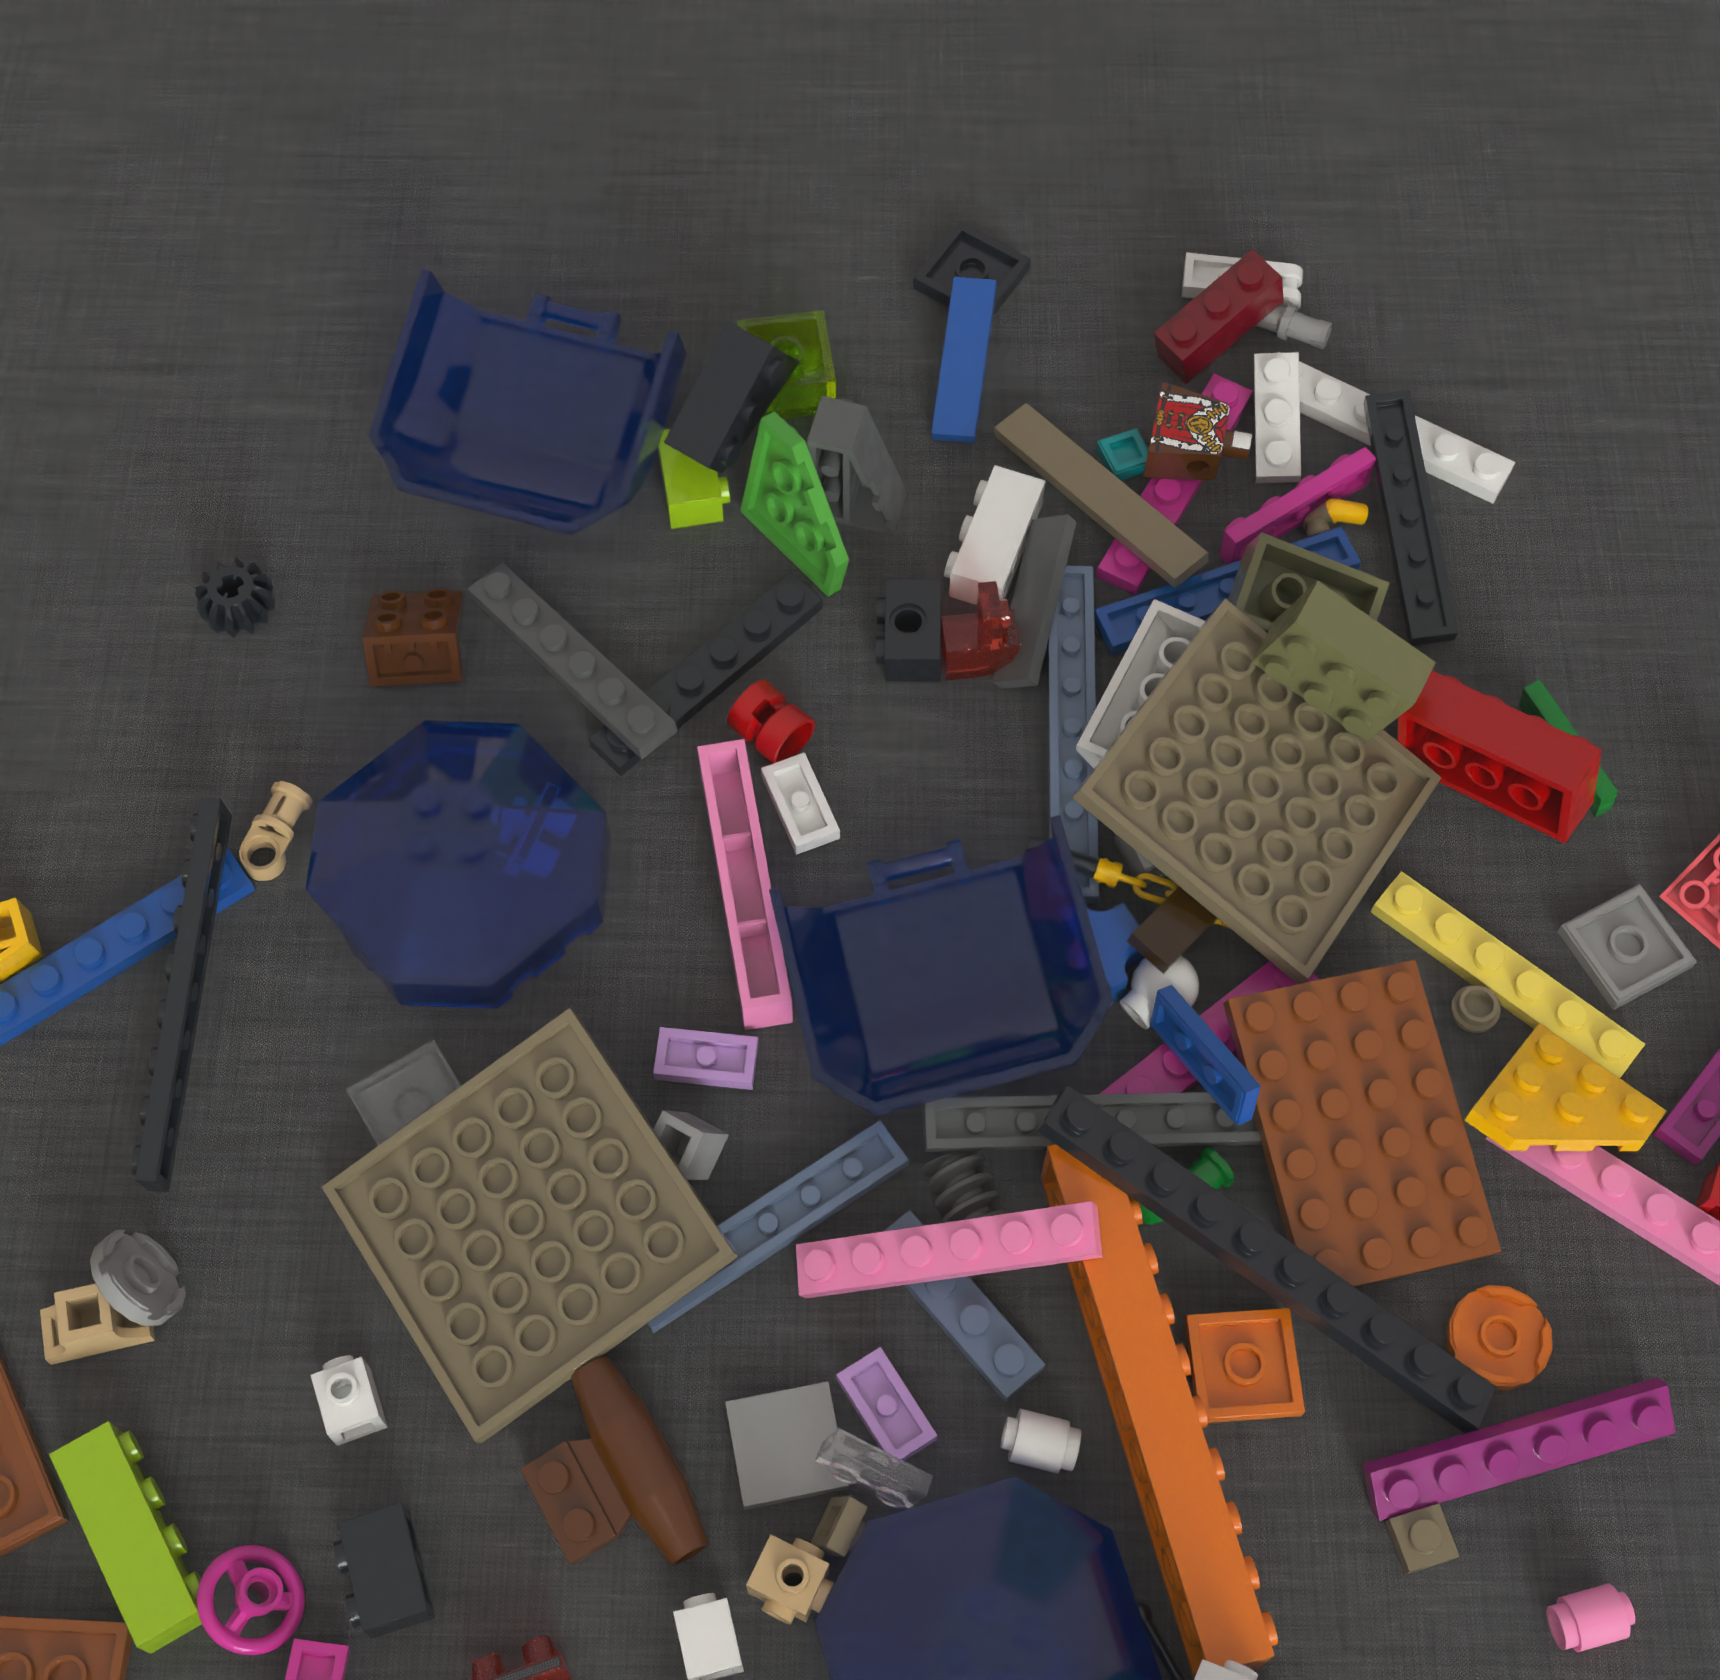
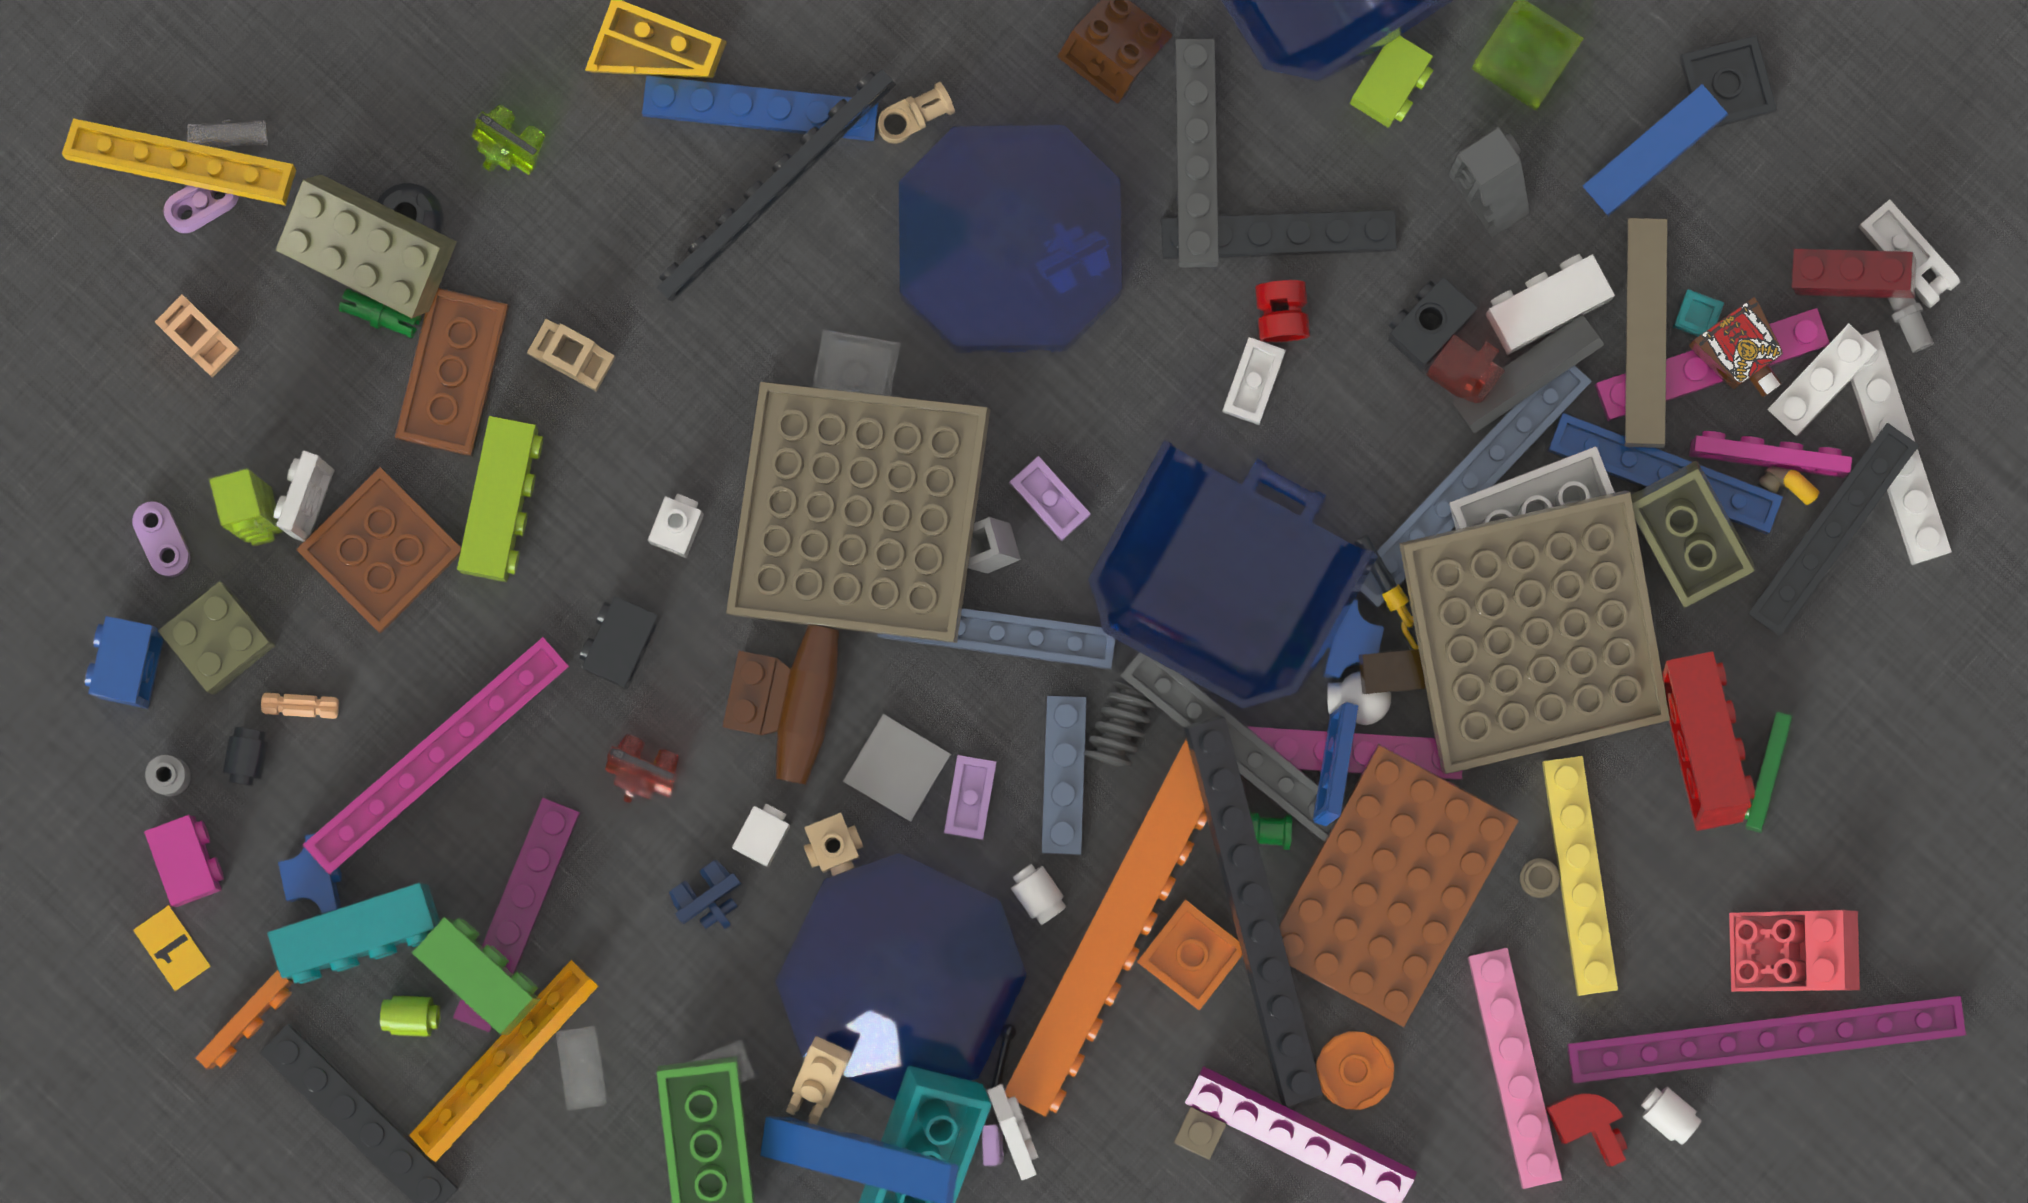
camera: 40 degrees right, 20 degrees up
light grey tile [90,1230,186,1326] -> none
dark pink piece [197,1545,305,1655] -> none
black wedge [664,321,800,474] -> none
bright pink brick [697,739,793,1031] -> none
bright green plate [740,411,849,597] -> none
bright pink plate [796,1201,1103,1299] -> none
dark tan plate [810,1496,868,1557] -> none
clear plate [815,1428,934,1508] -> none
olive brick [1252,581,1436,741] -> none
yellow plate [1465,1023,1667,1151] -> none
light grey tile [1557,884,1697,1010] -> none

